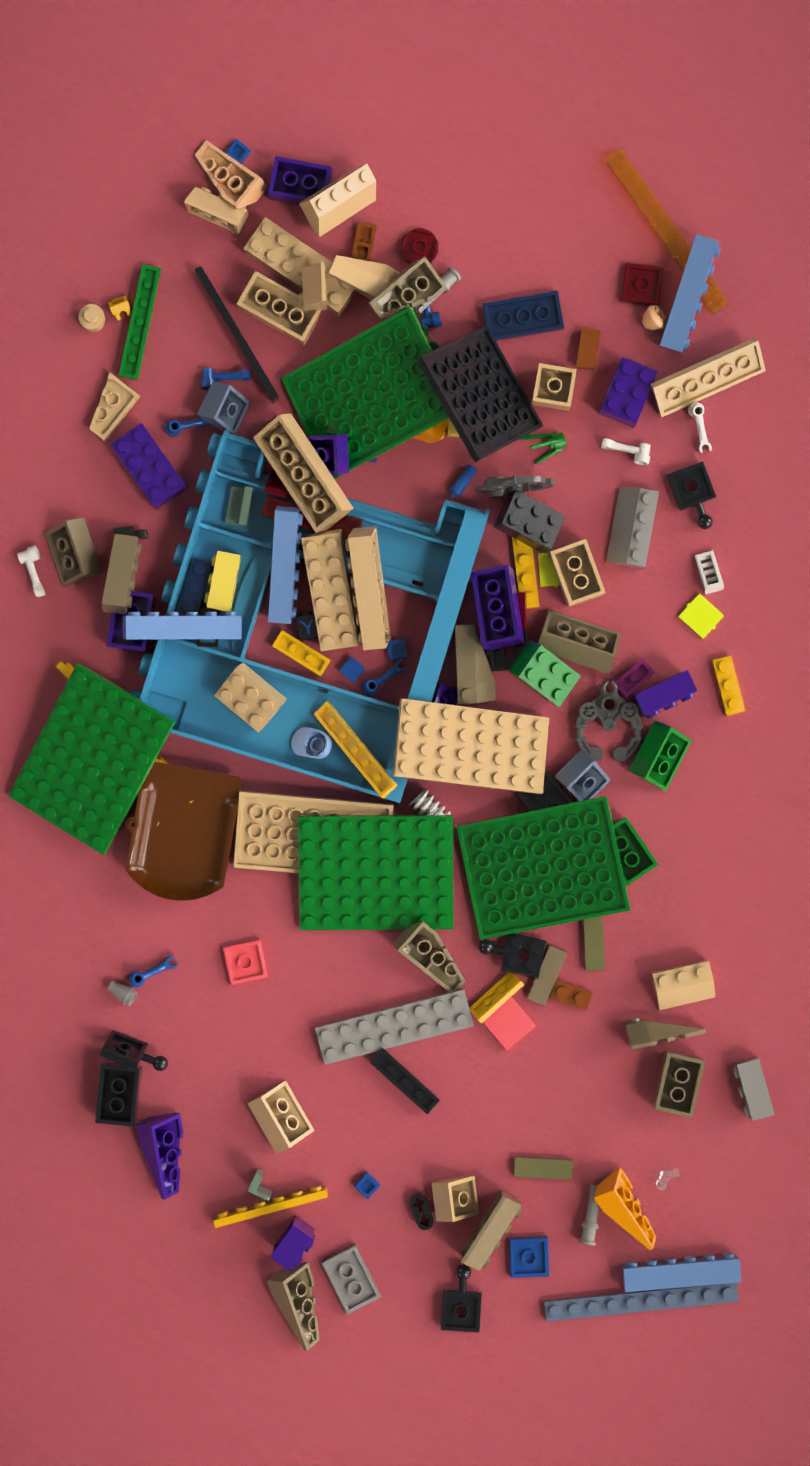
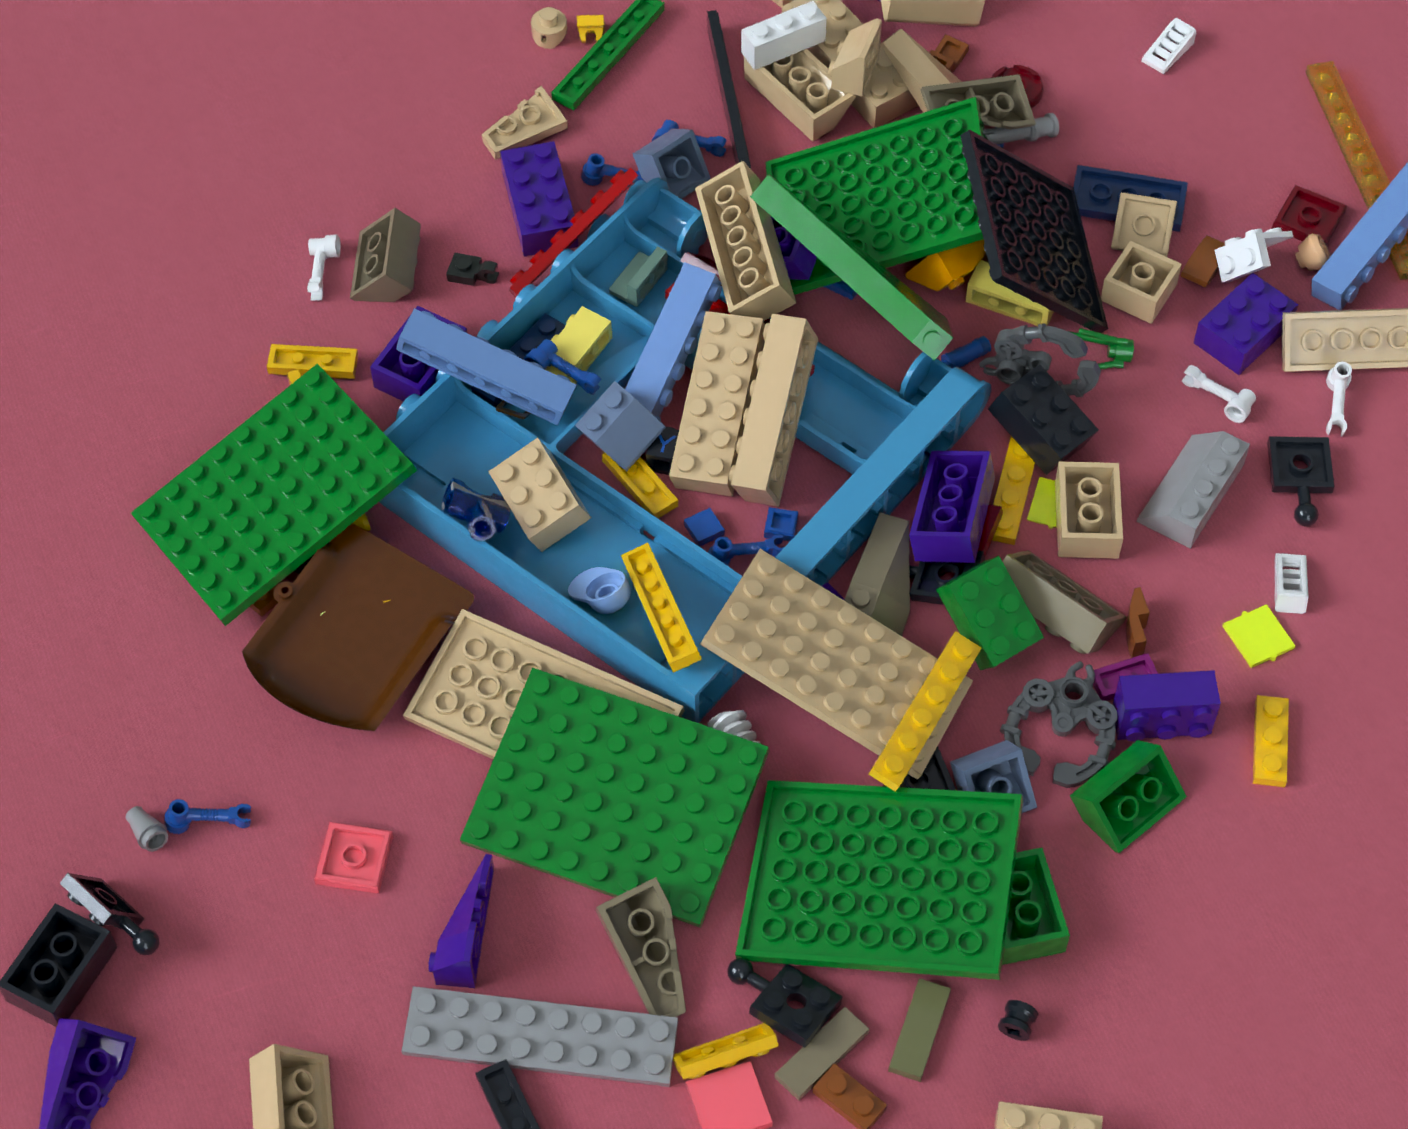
camera: 20 degrees right, 30 degrees down
dark tan wedge [102,534,142,614] -> none
none -> yellow plate [267,344,358,379]
none -> dark purple wedge [428,854,494,988]
none -> clear blue connector [442,477,510,542]
none -> red plate [509,167,638,297]
none -> blue brick [524,339,602,395]
none -> sand blue slope [575,381,666,472]
none -> white brick [741,1,827,70]
none -> slope [750,174,953,360]
none -> yellow plate [868,631,982,792]
none -> black wheel [998,1000,1038,1041]
none -> tan tile [1111,192,1177,257]
none -> dark orange slope [1126,587,1150,658]
none -> white slope [1141,18,1196,74]
none -> white bracket [1214,227,1293,283]

